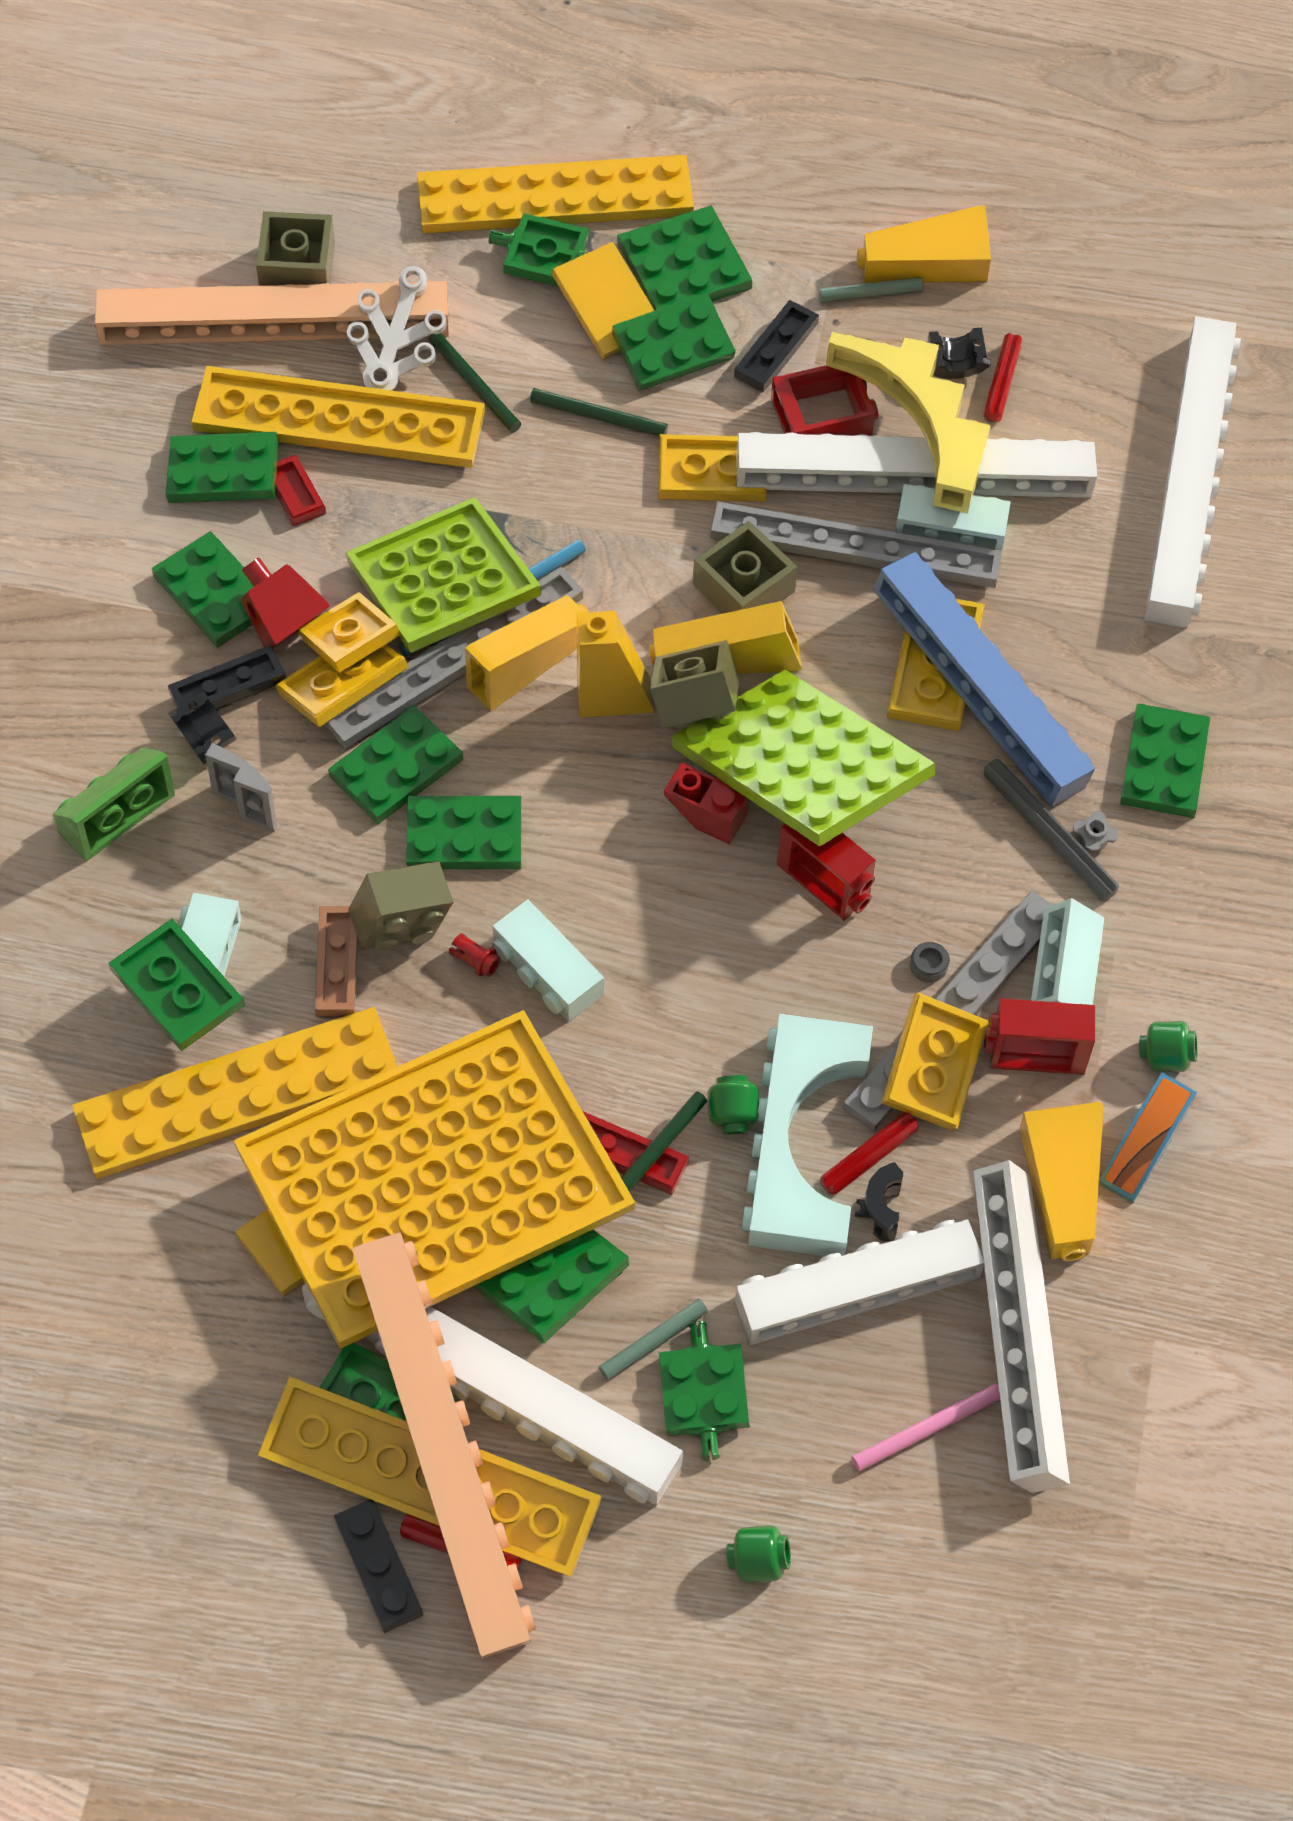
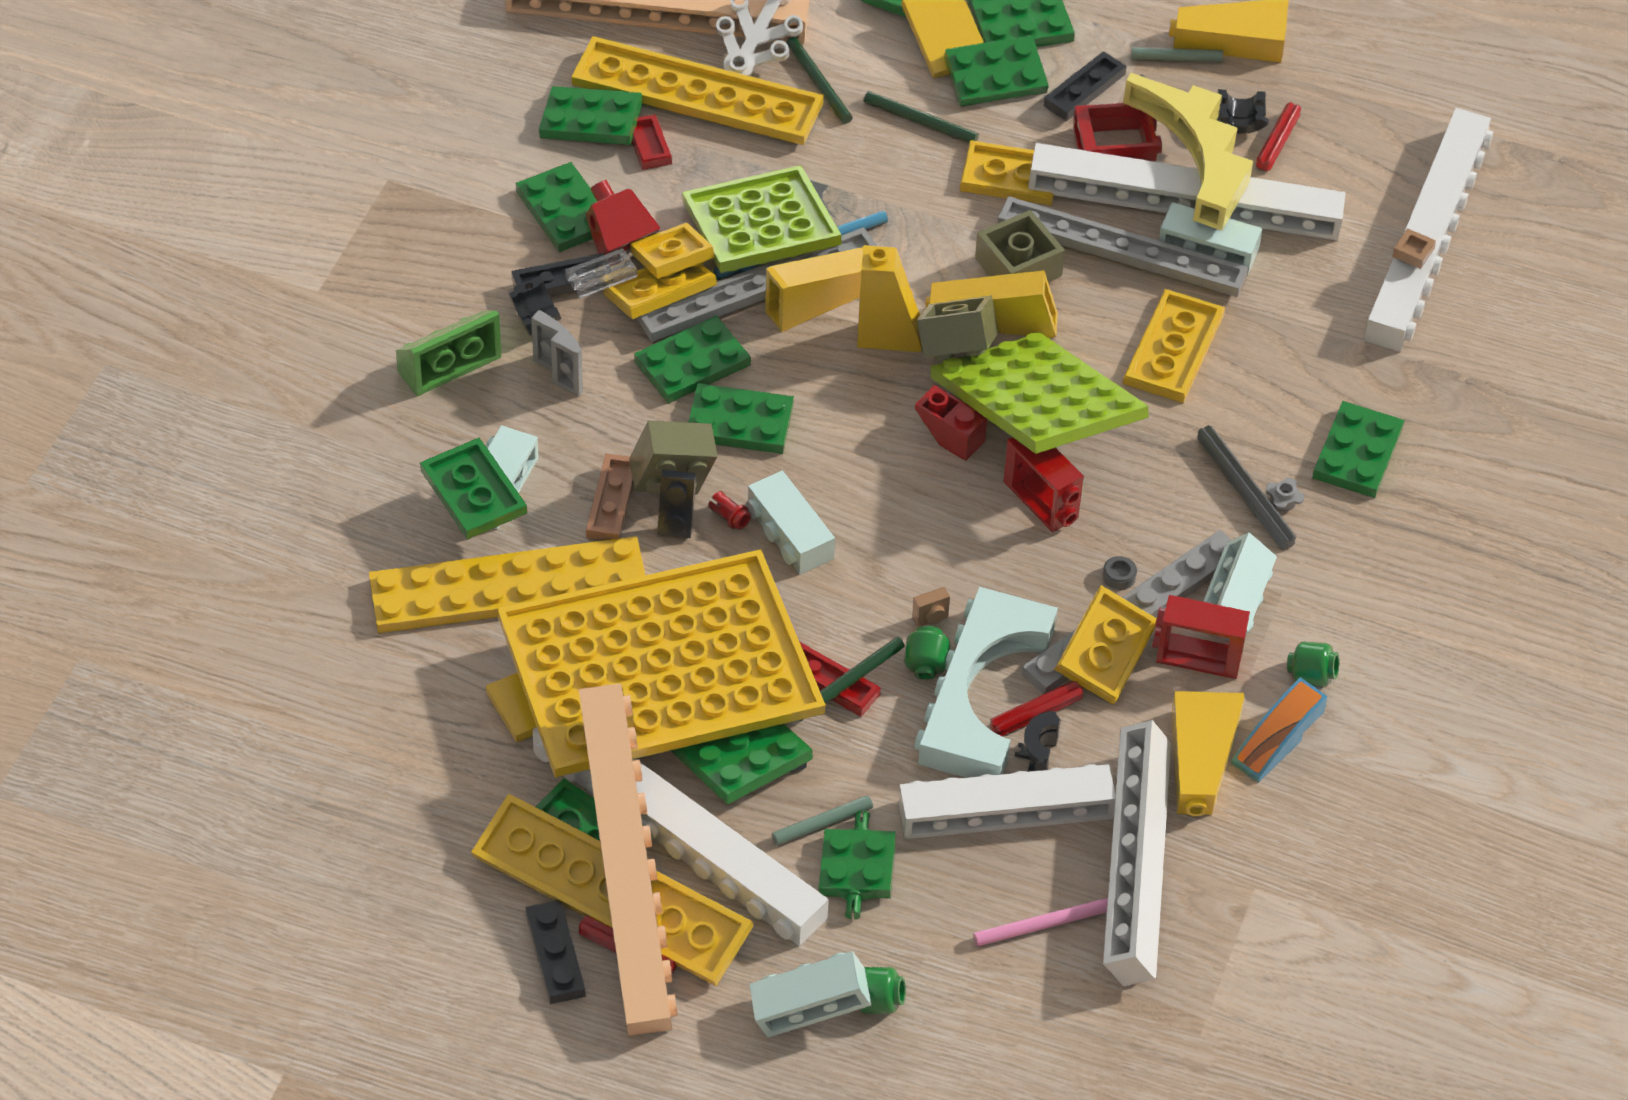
camera: 10 degrees right, 10 degrees down
medium blue brick [873,552,1096,807] -> none
none -> clear tile [565,248,637,298]
none -> black plate [657,470,696,538]
none -> light aqua brick [749,951,871,1038]
none -> medium nougat plate [912,587,950,627]
none -> medium nougat plate [1392,228,1436,269]

